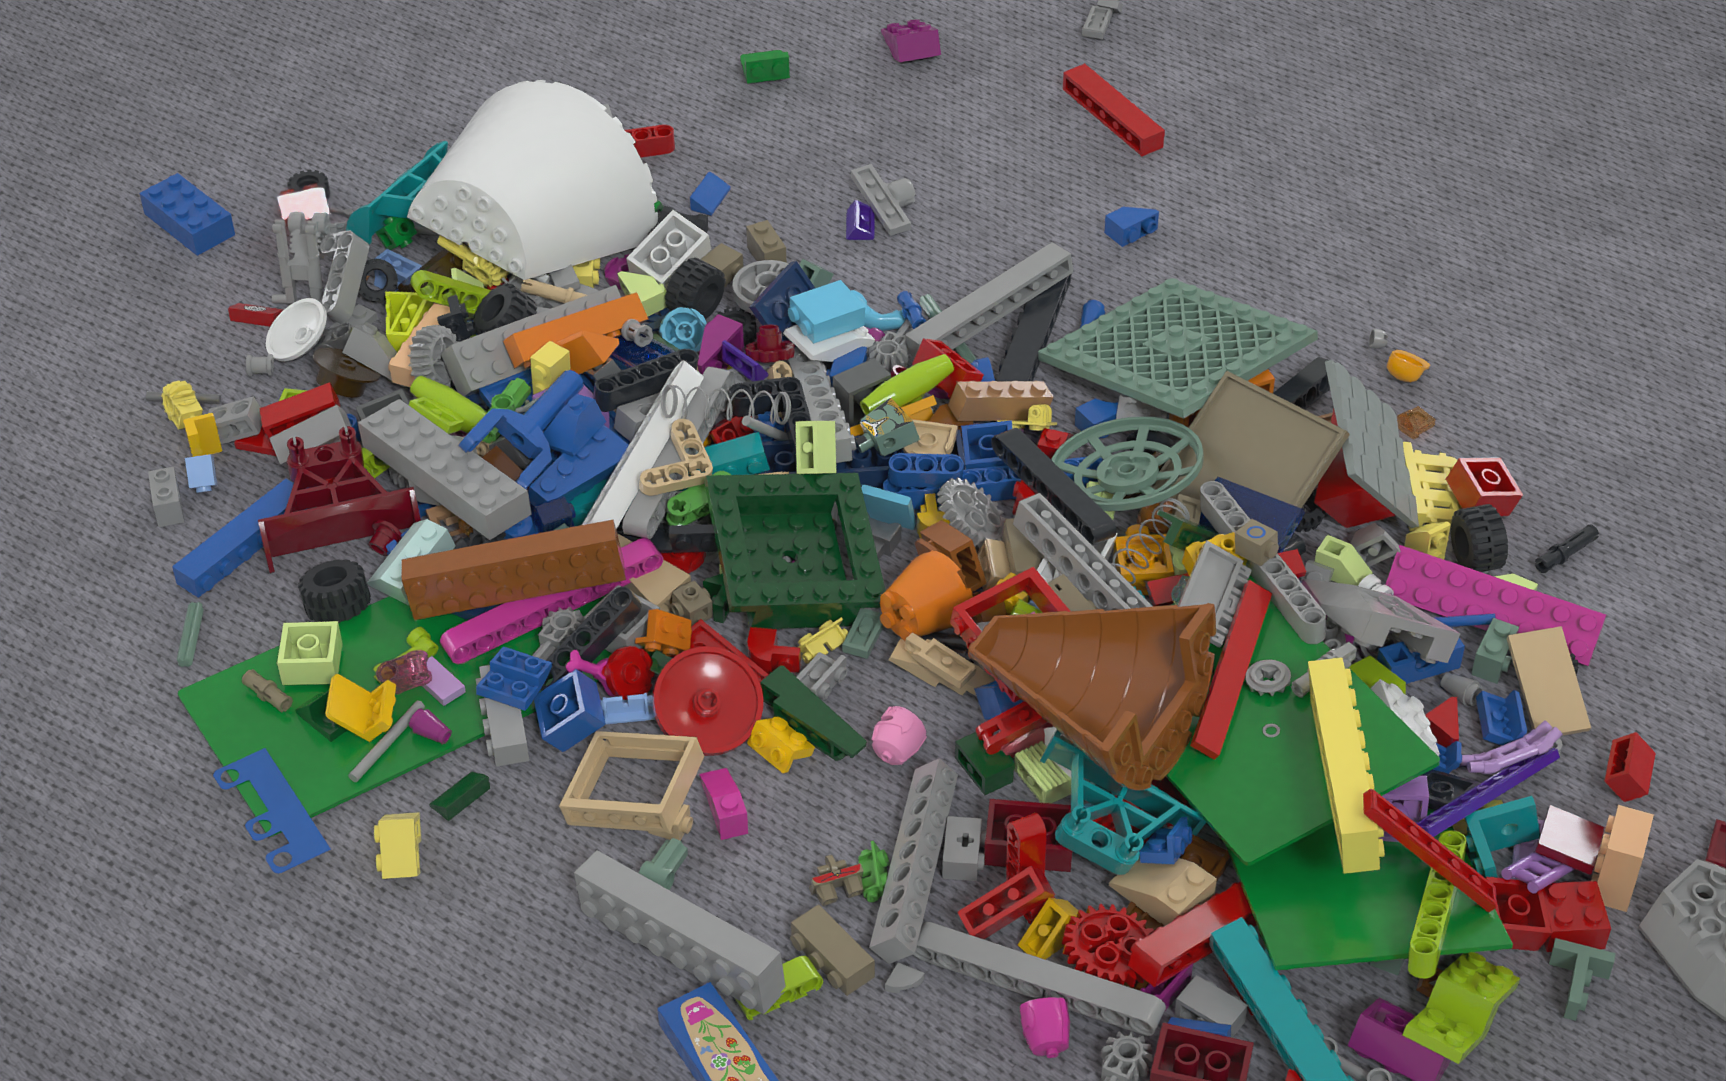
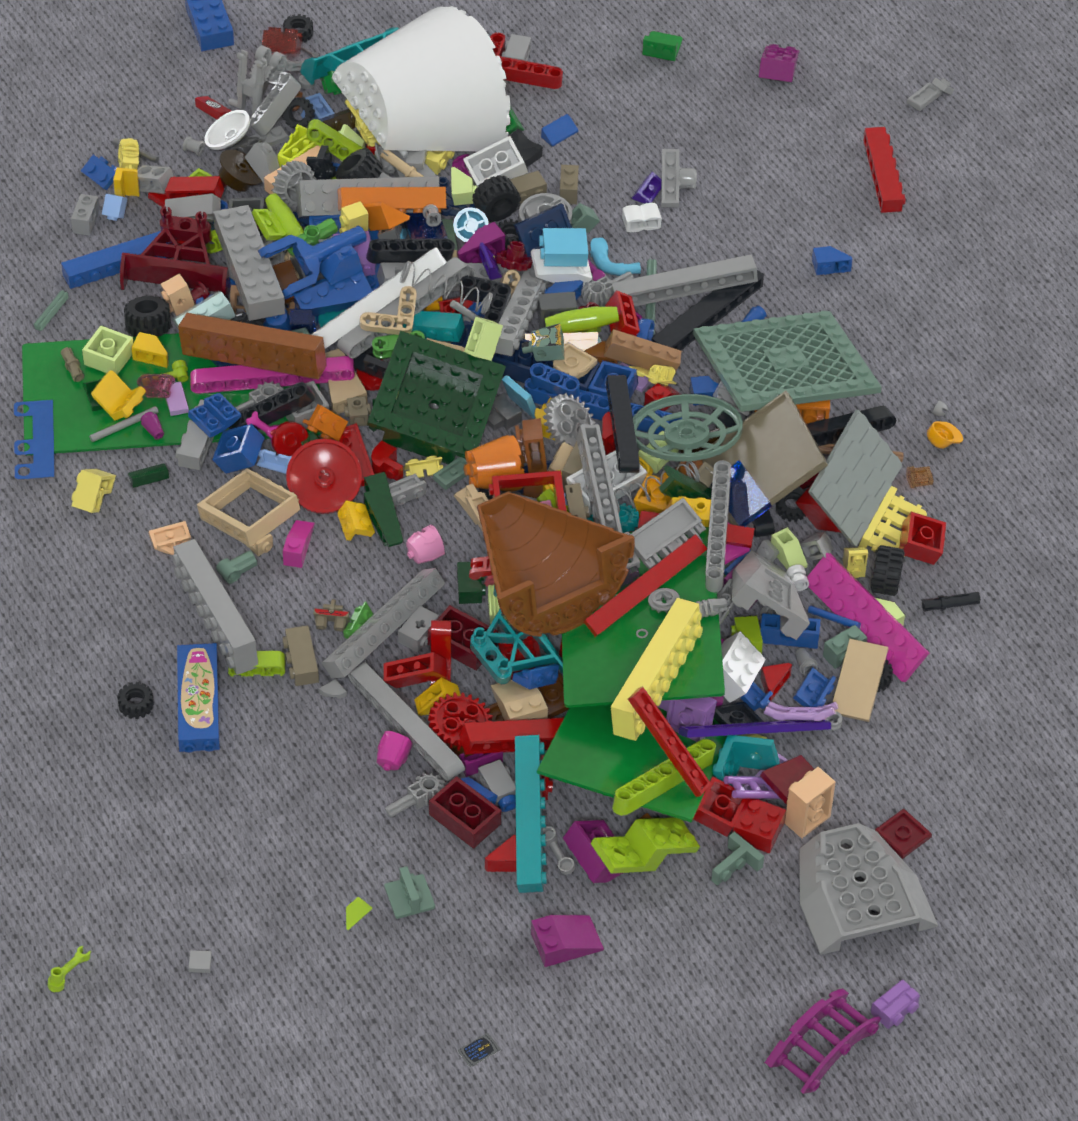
camera: 25 degrees right, 5 degrees up
blue pin [897,291,926,329] -> none
dark tan brick [1235,519,1279,566] -> none
red brick [1604,732,1656,802] -> none
none -> blue bracket [81,154,116,190]
none -> yellow slope [131,332,169,368]
none -> light nougat slope [149,521,191,555]
none -> light nougat brick [161,274,195,316]
none -> blue tile [498,794,516,812]
none -> white brick [622,203,662,232]

